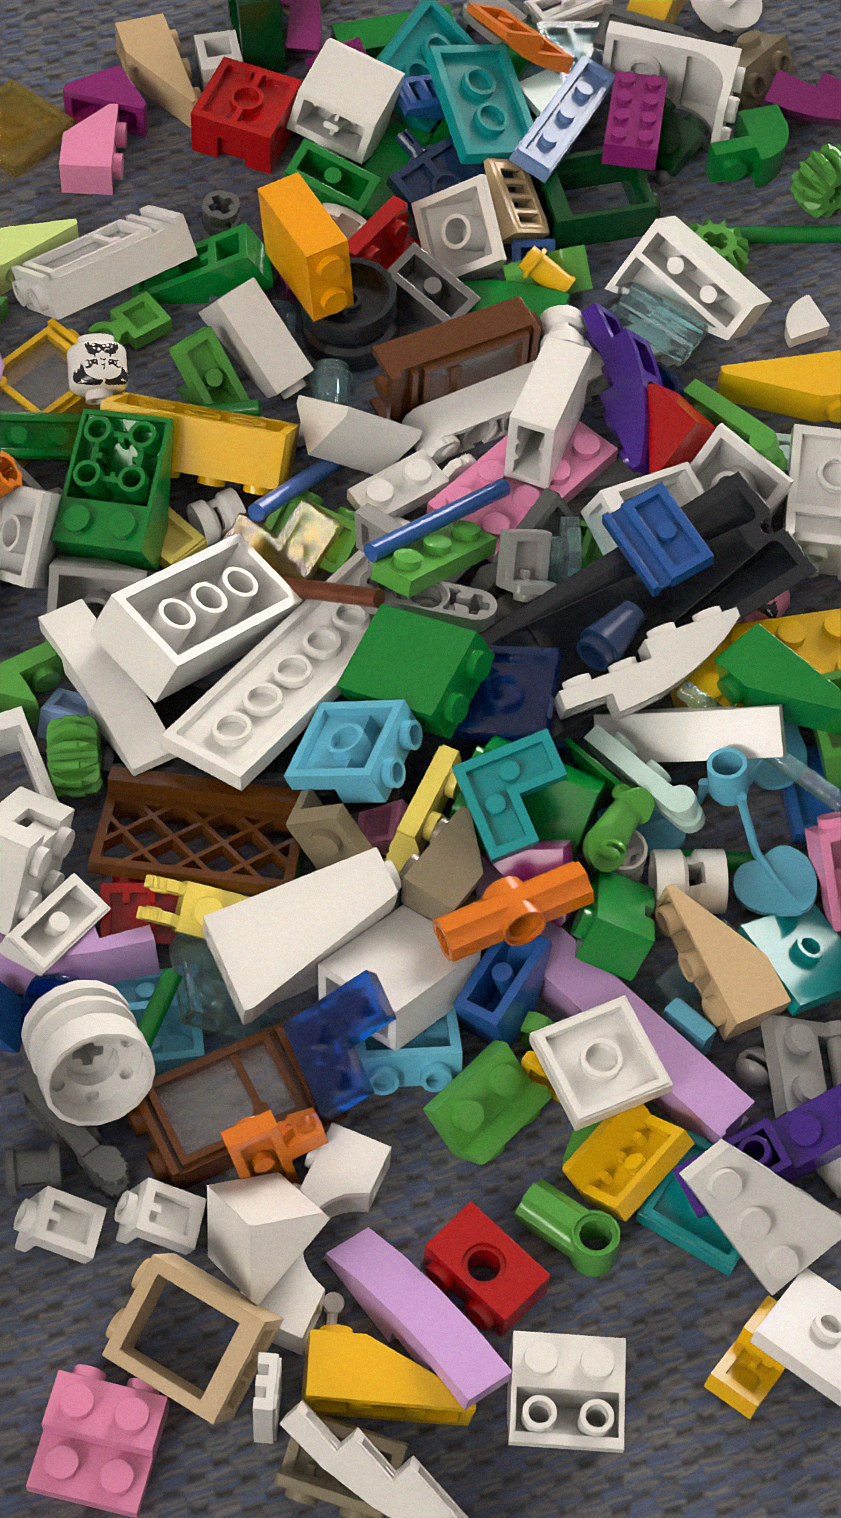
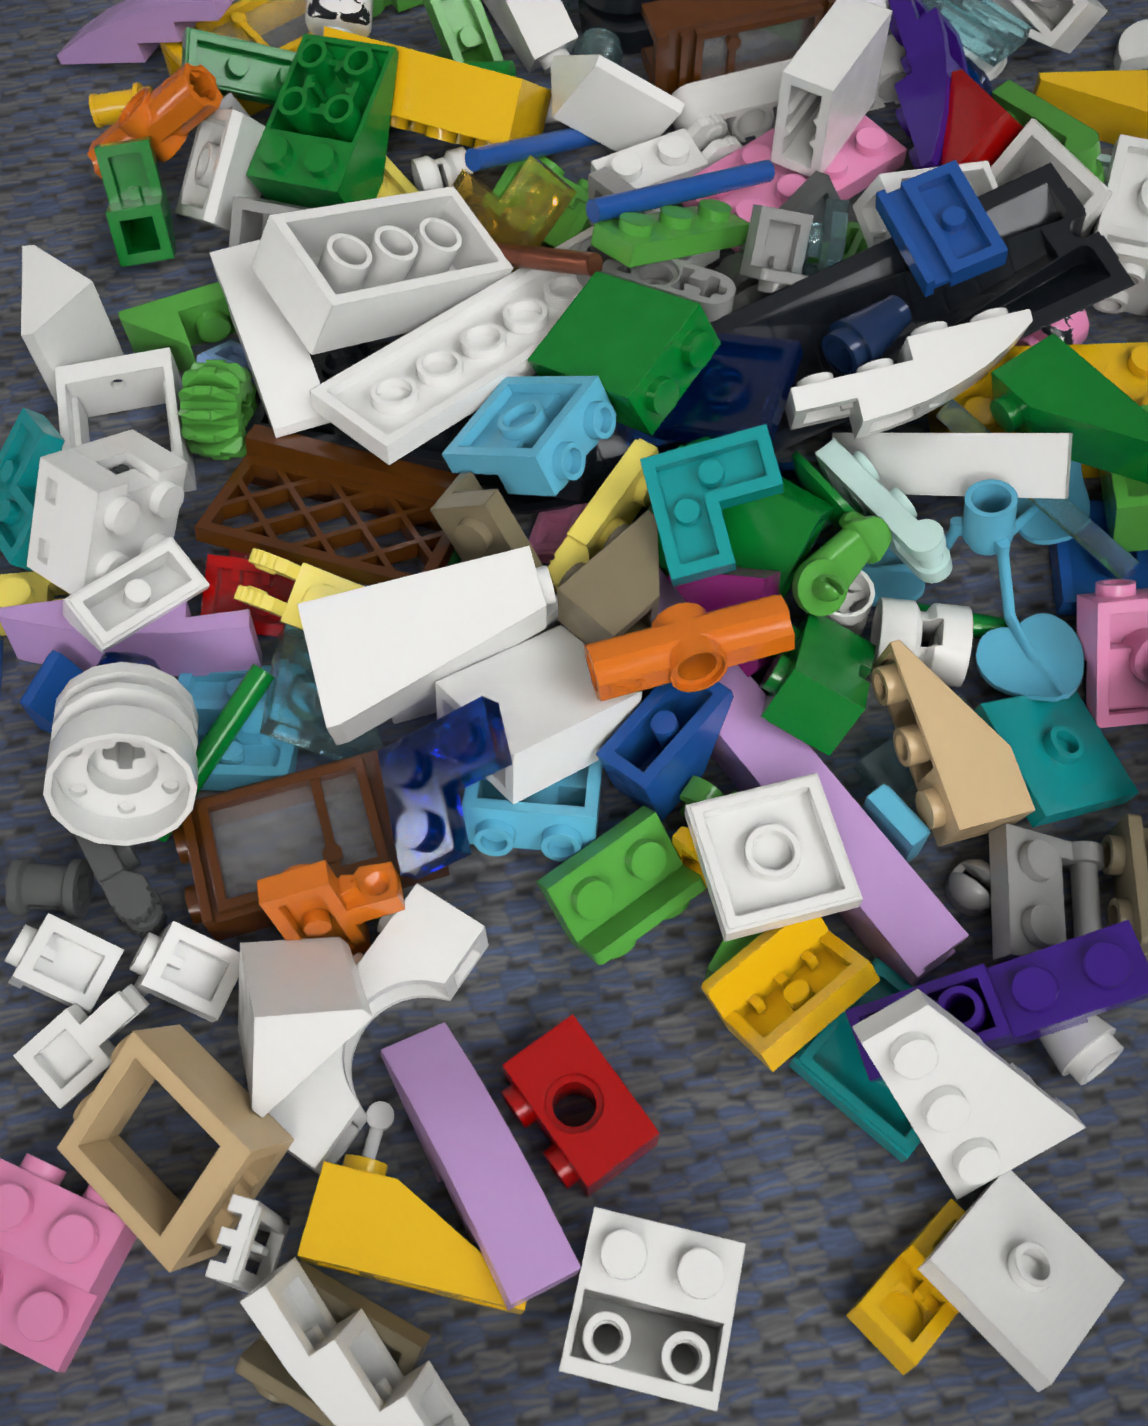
camera: 15 degrees right, 5 degrees up
bright green piece [514,1178,620,1277] -> none
none -> white plate [13,984,150,1109]

